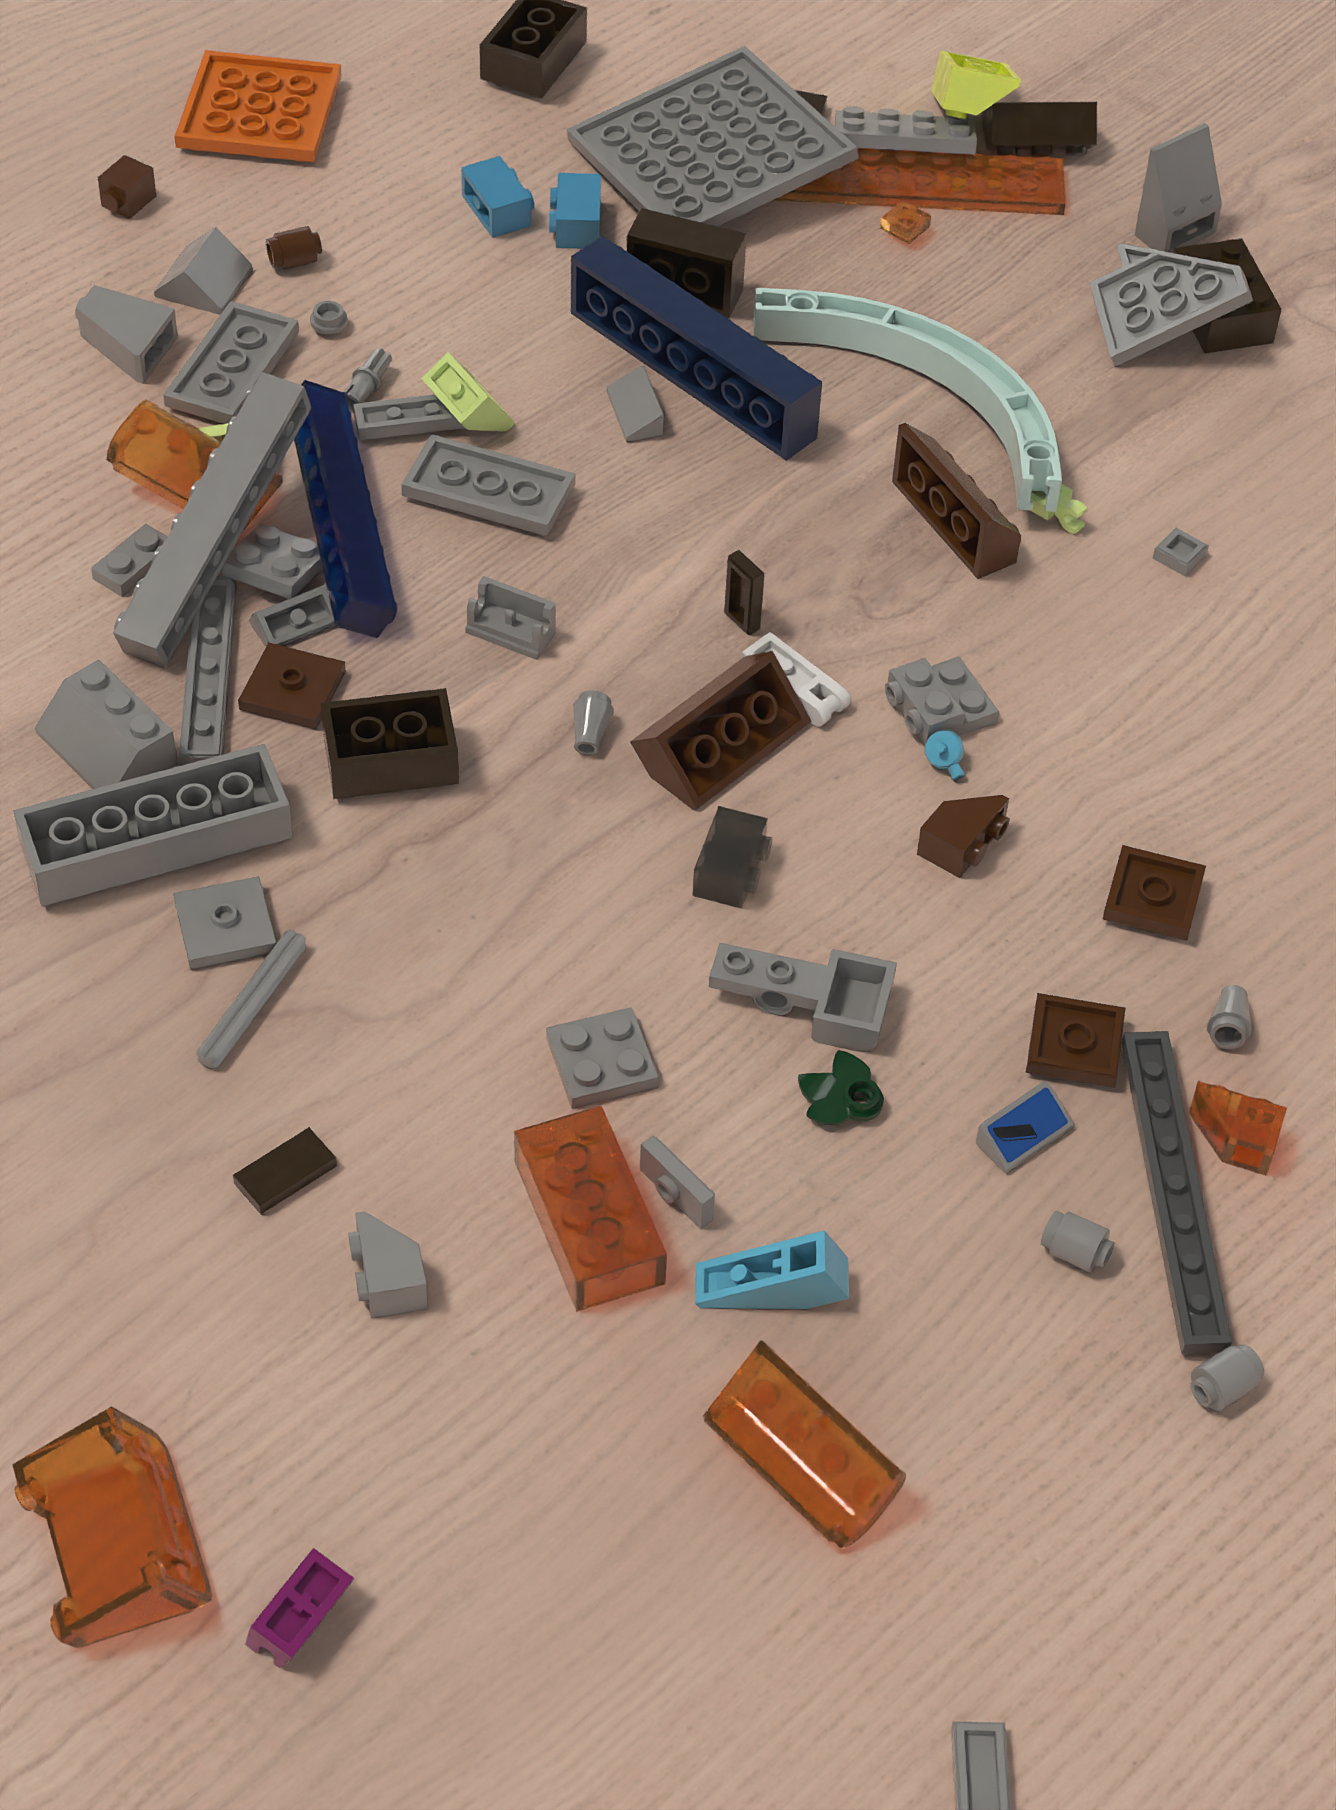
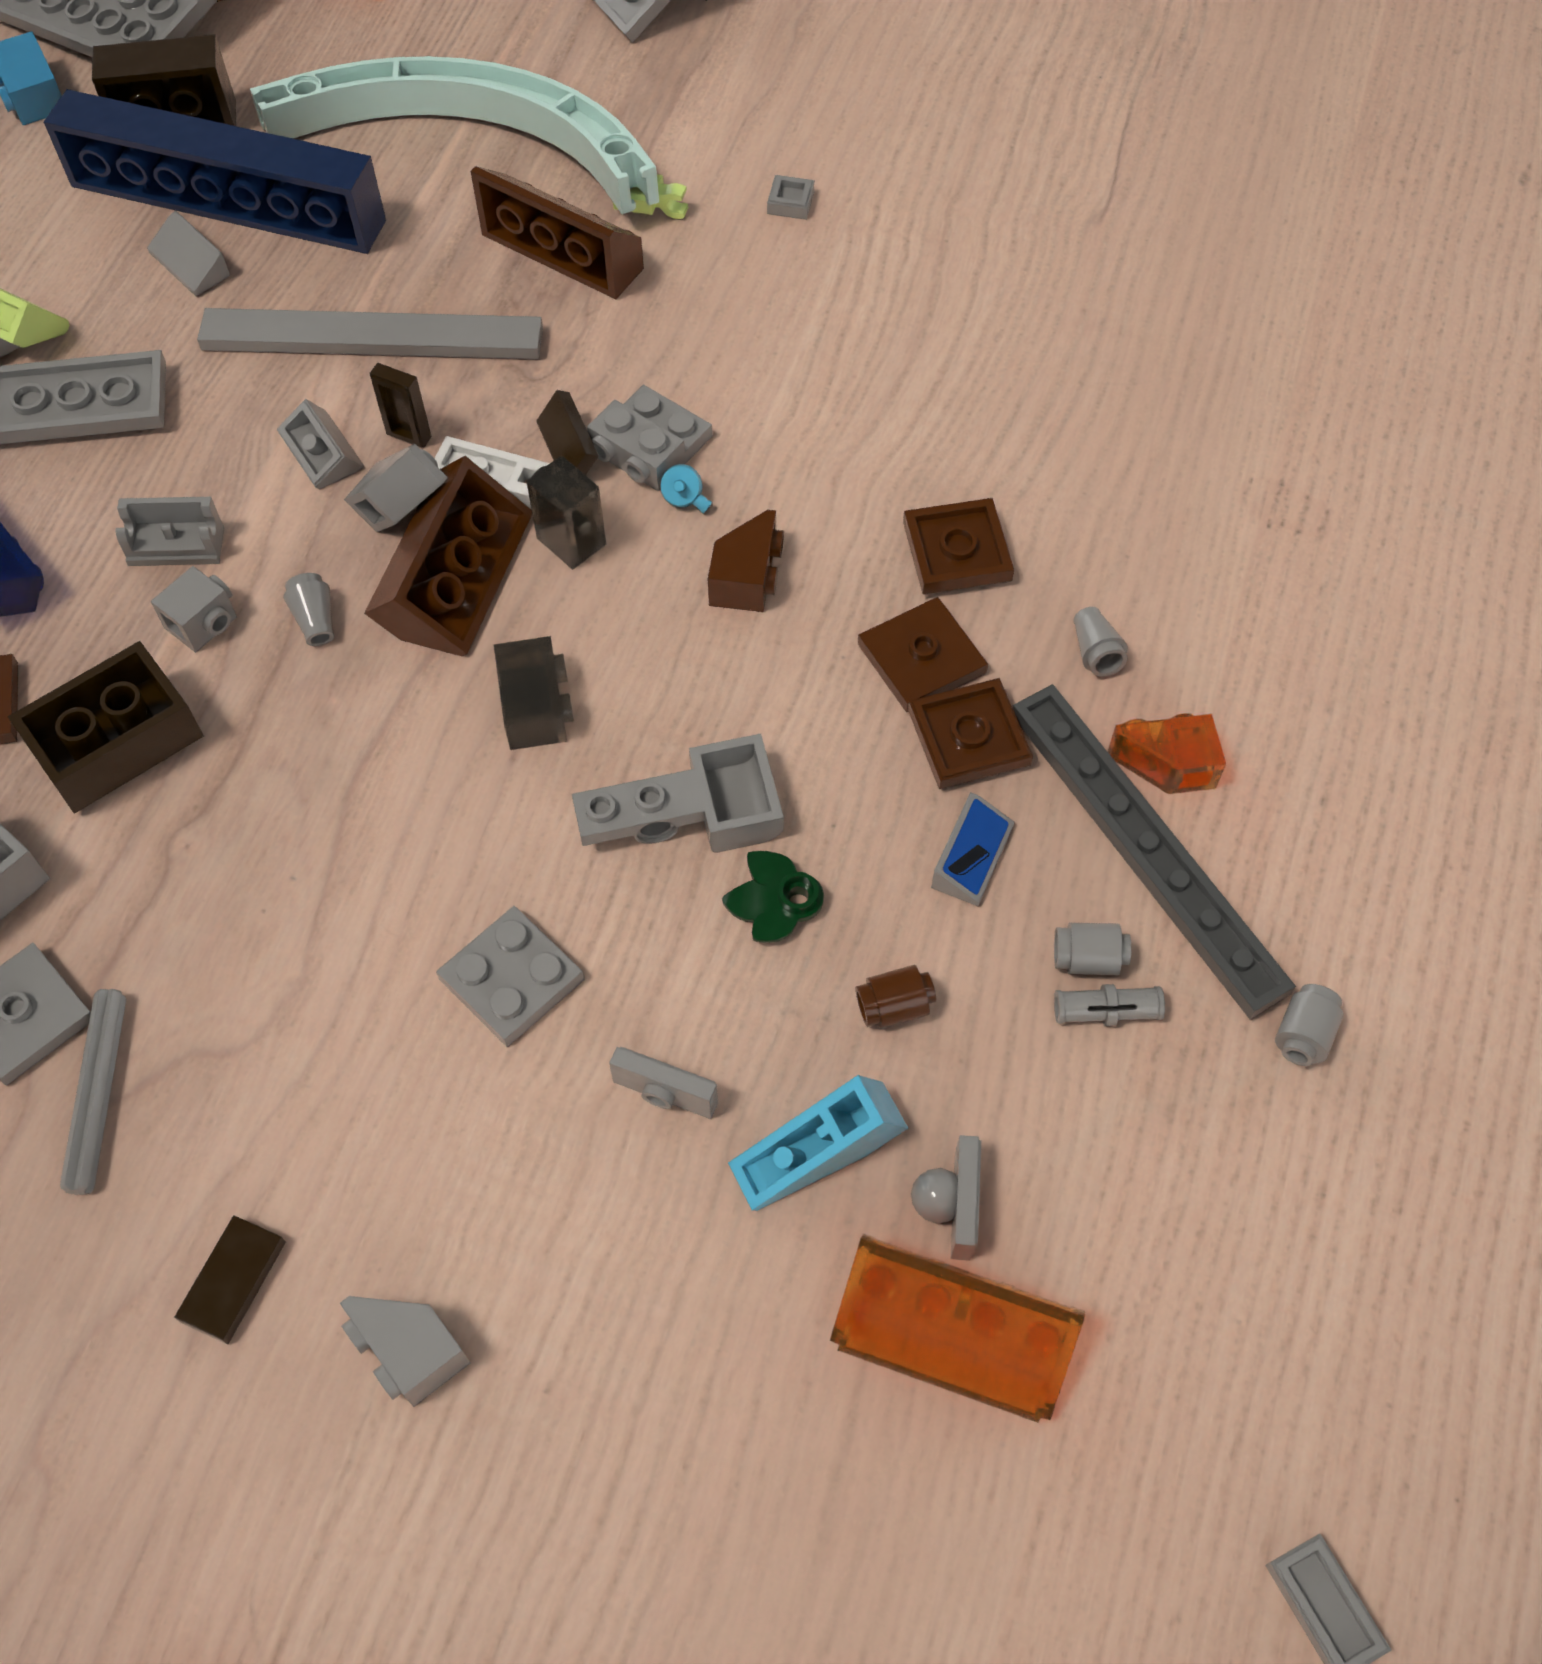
camera: 25 degrees left, 10 degrees up
clear orange brick [514,1105,667,1312] -> none
none -> light grey brick [150,566,237,653]
none -> light grey tile [197,308,543,359]
none -> light grey slope [277,399,364,490]
none -> light grey slope [344,444,448,532]
none -> clear smoke brick [526,455,606,570]
none -> dark brown tile [536,390,599,487]
none -> reddish brown brick [855,965,936,1029]
none -> reddish brown plate [858,597,988,713]
none -> light grey tile [911,1135,982,1261]
none -> light grey pin [1054,984,1165,1026]

